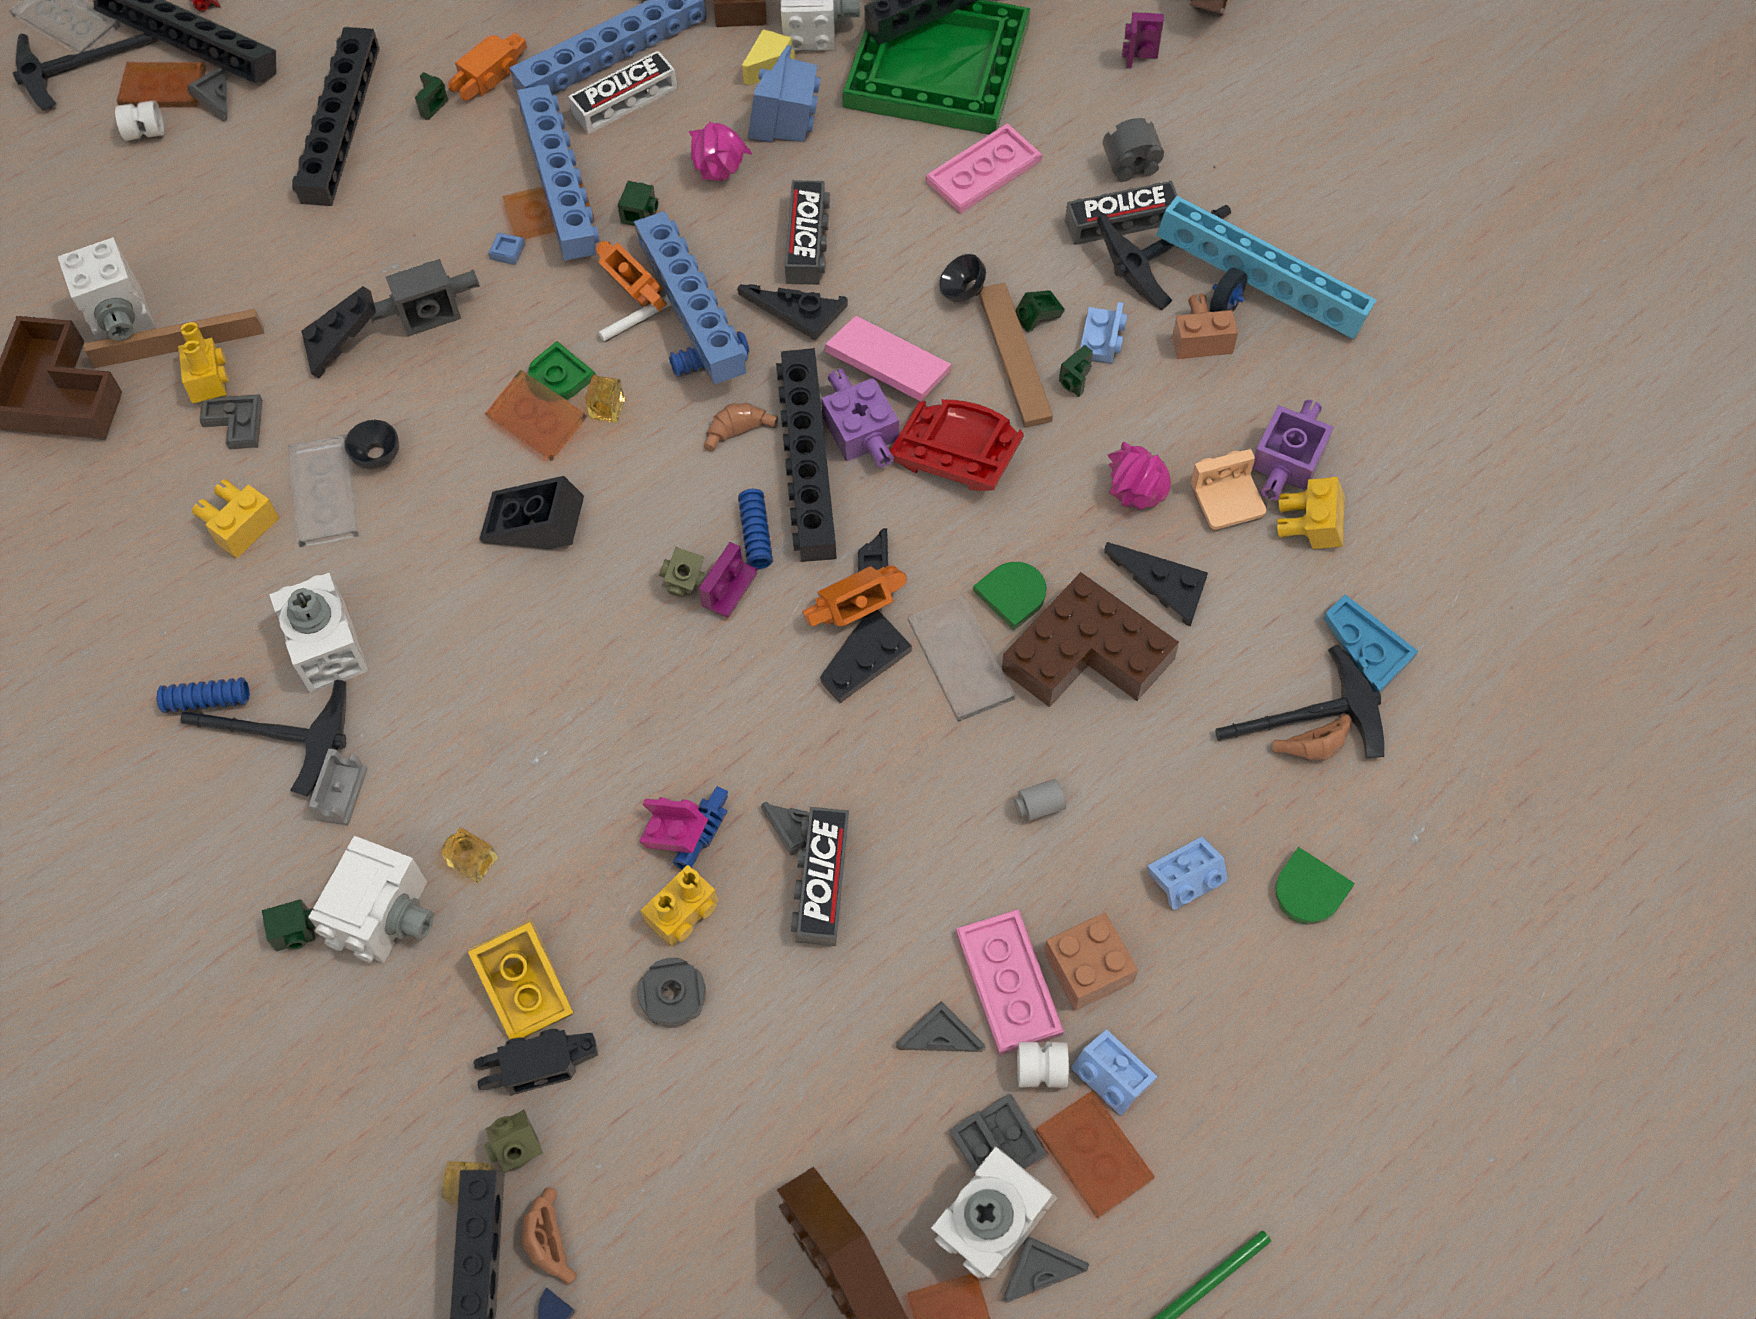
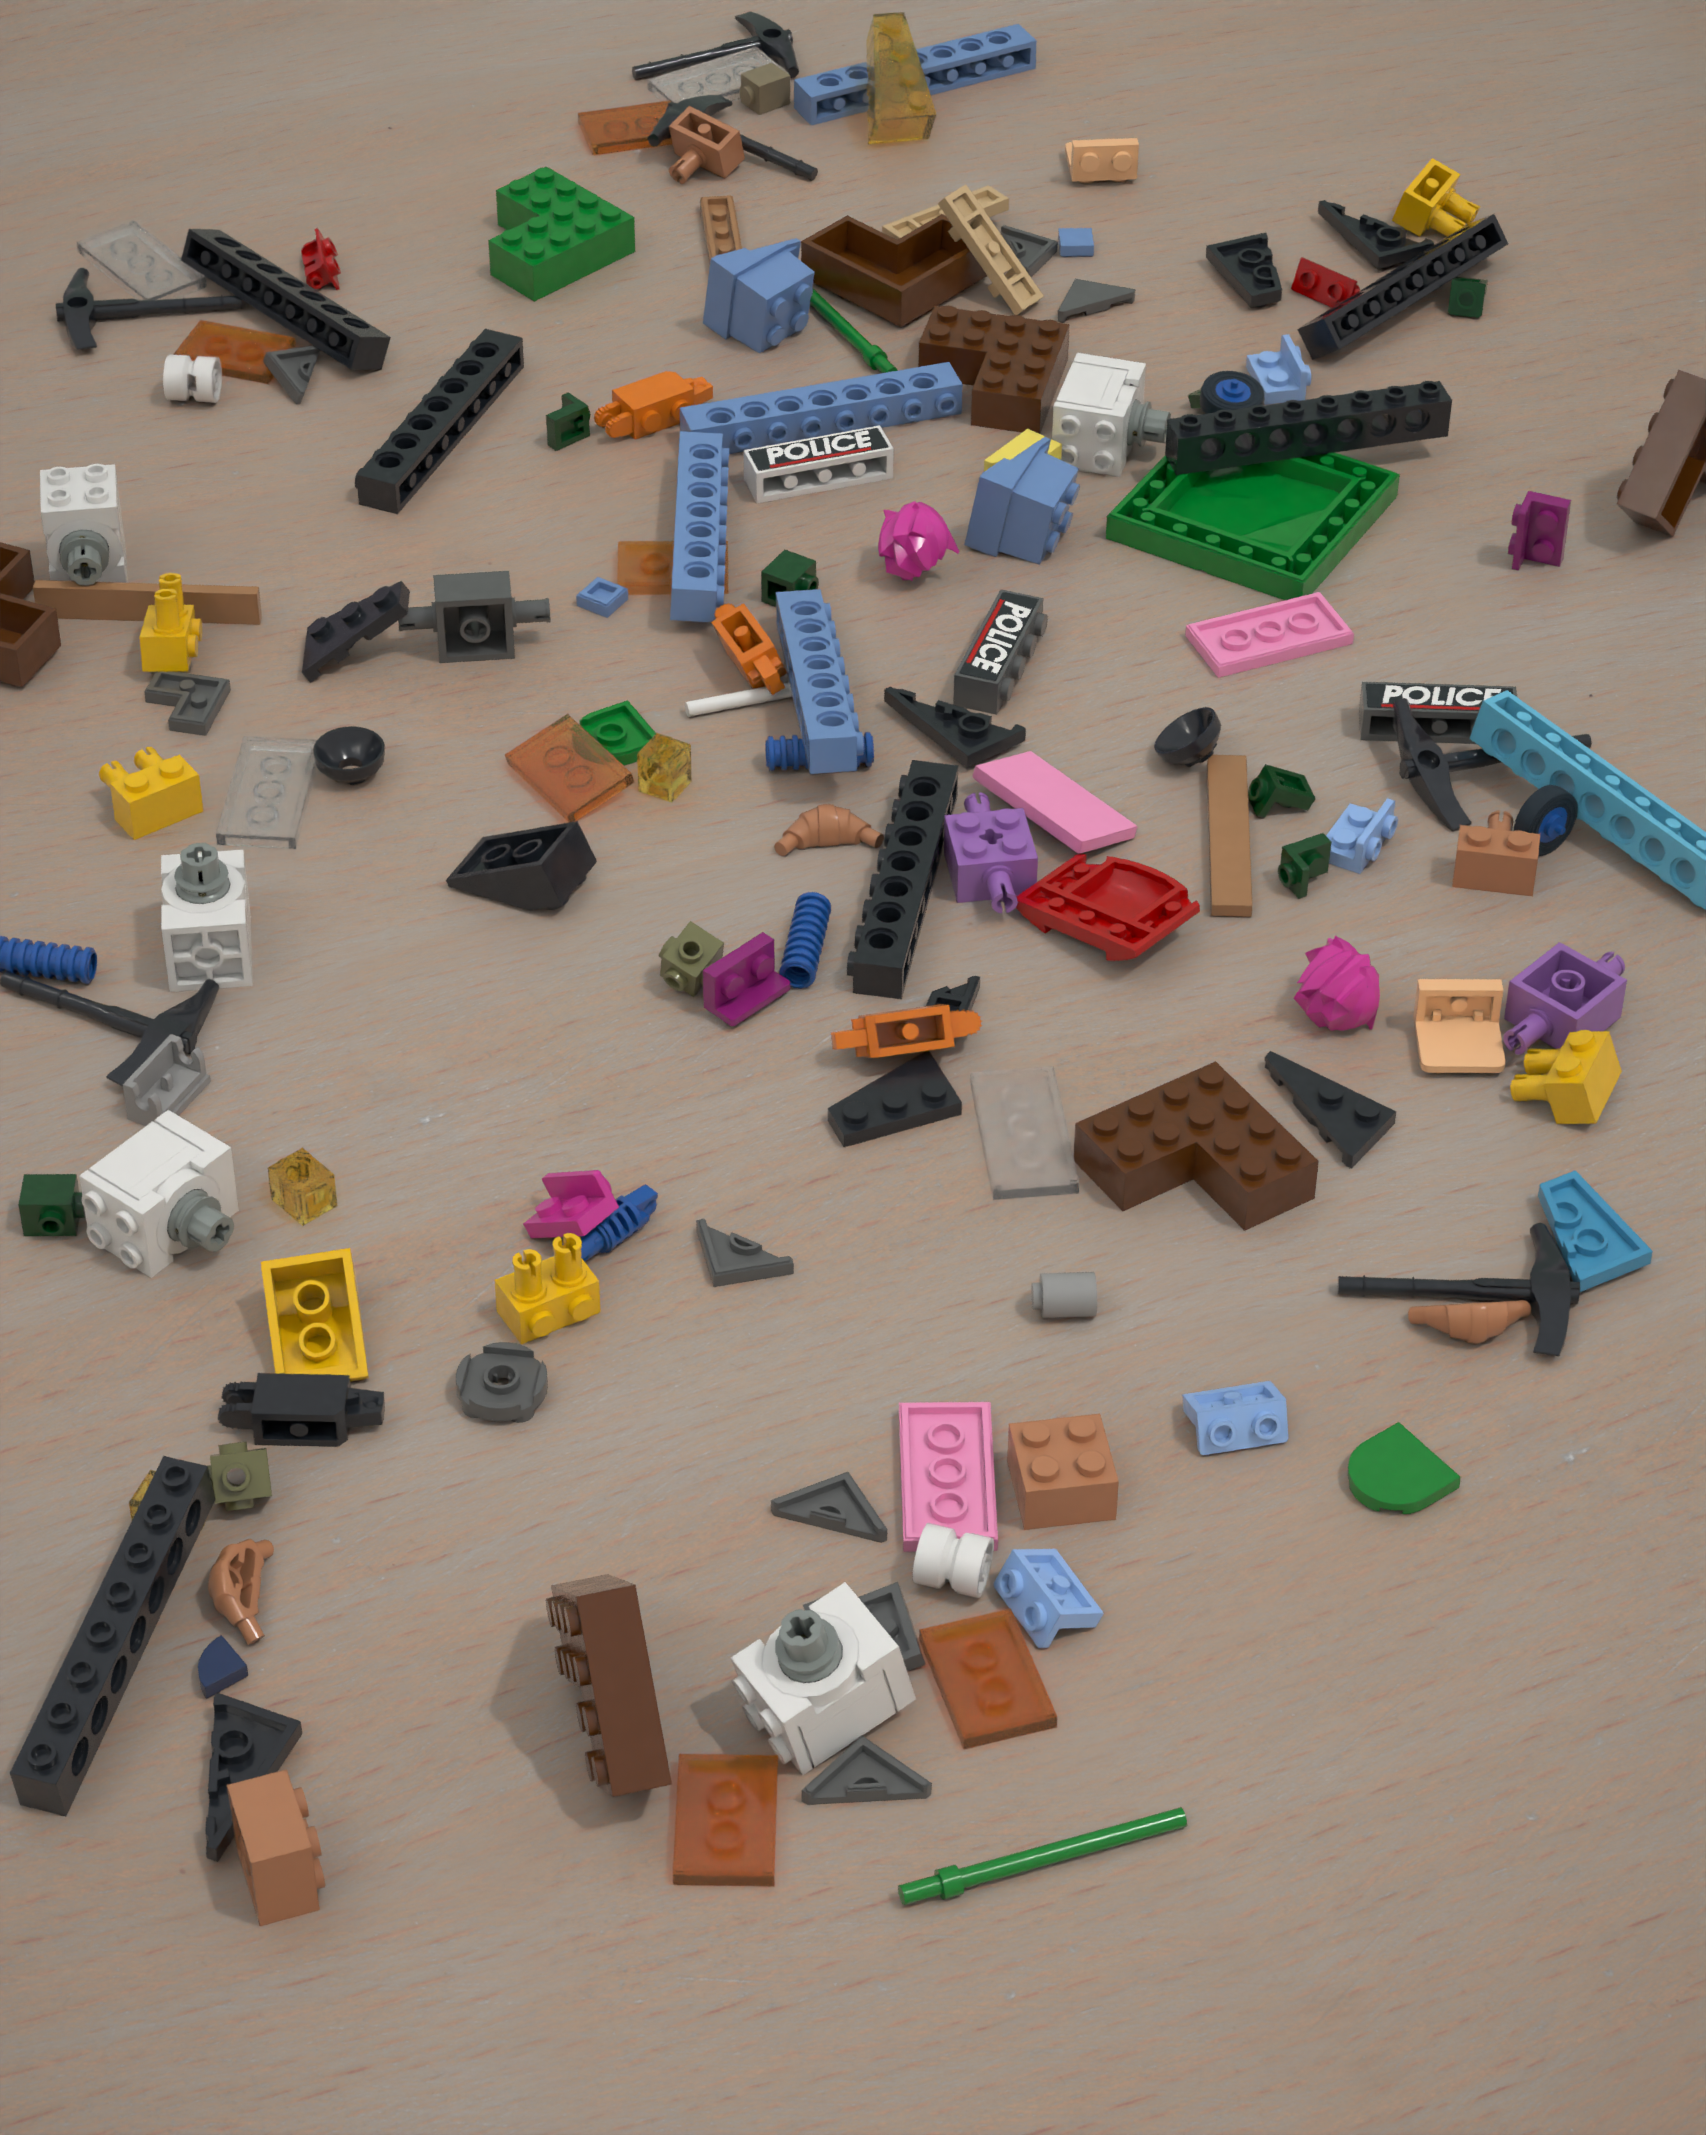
camera: 15 degrees right, 20 degrees down
brick [791,807,849,946] -> none
green tile [973,562,1047,630] -> none
dark grey brick [1102,118,1164,182] -> none

